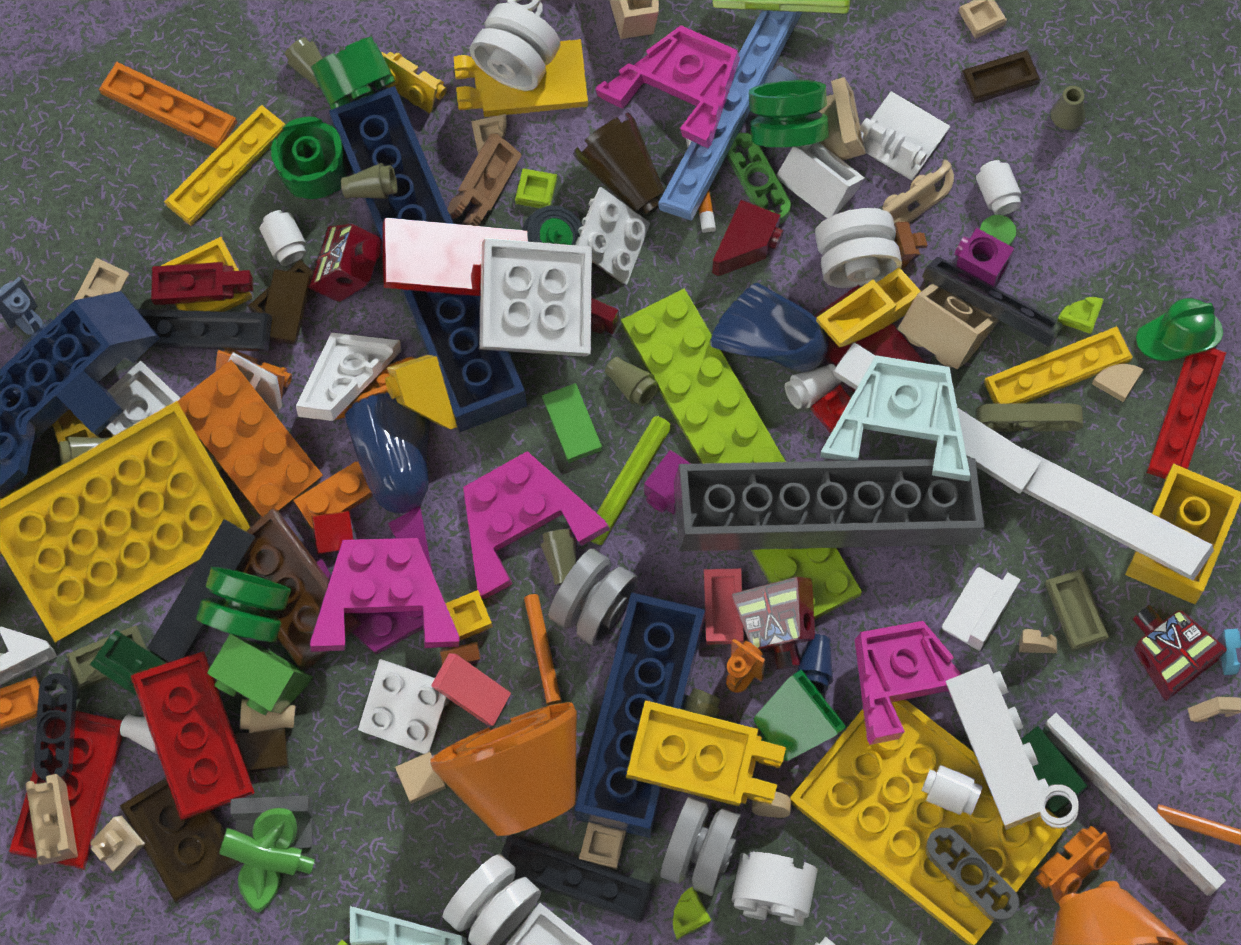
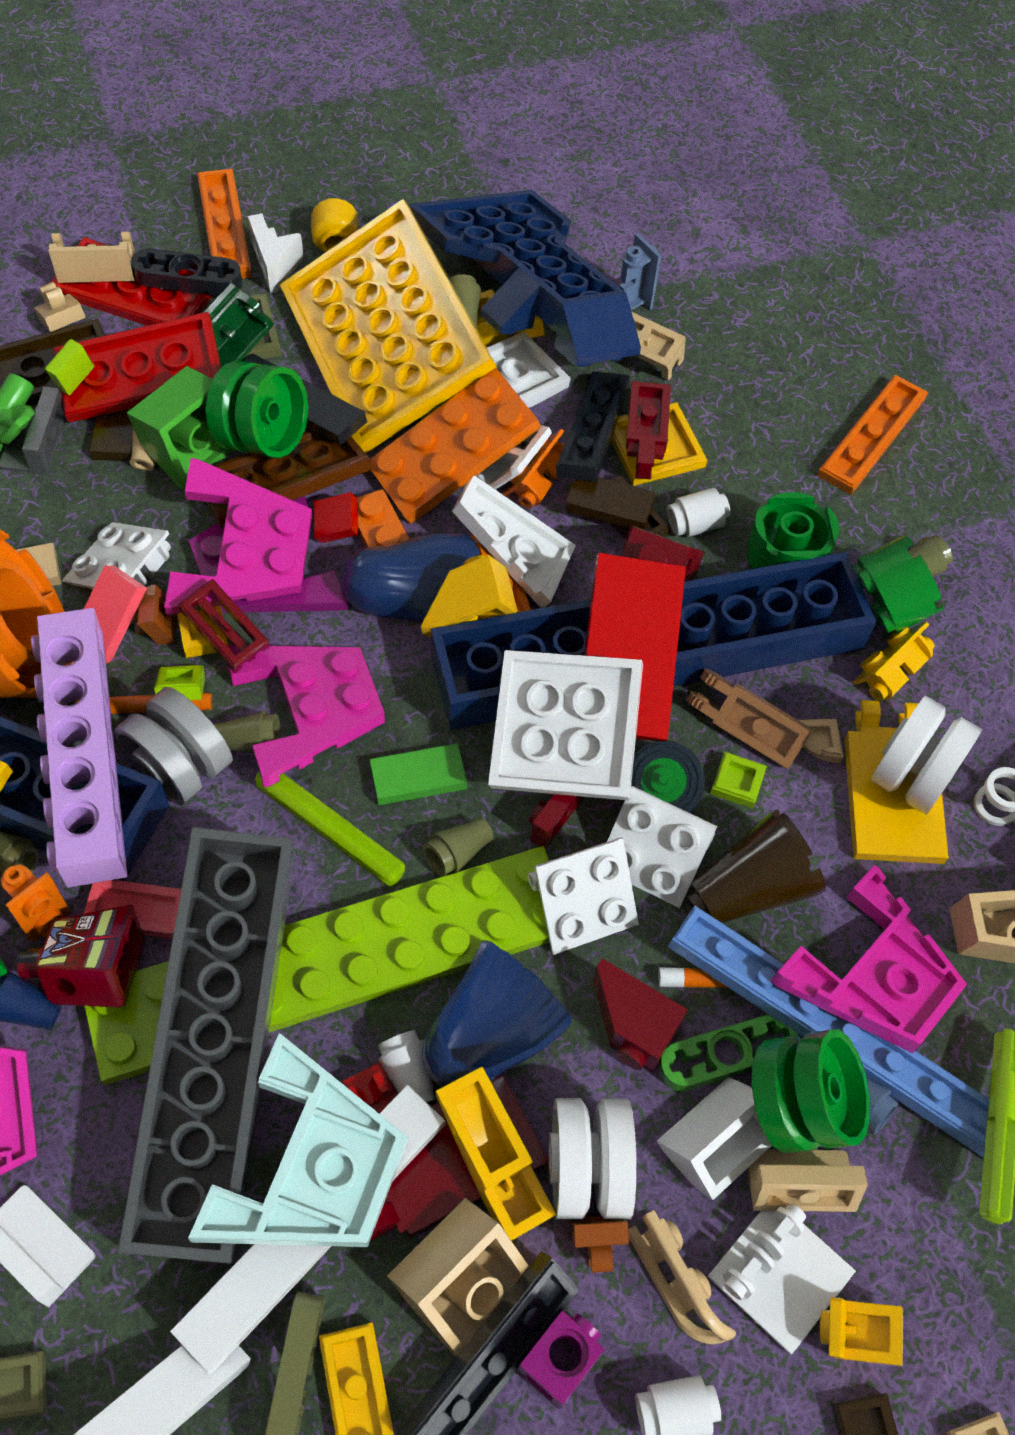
camera: 90 degrees right, 10 degrees down
yellow tile [164,105,286,226] -> none
olive cone [341,163,397,199] -> none
magenta brick [644,450,691,515] -> none
bright green tile [980,215,1016,246] -> none
none -> lavender brick [31,608,127,888]
none -> lime tile [45,339,94,396]
none -> lime tile [154,665,205,700]
none -> dark red tile [178,579,270,673]
none -> white hinge [528,837,639,955]
none -> yellow bracket [820,1297,903,1366]

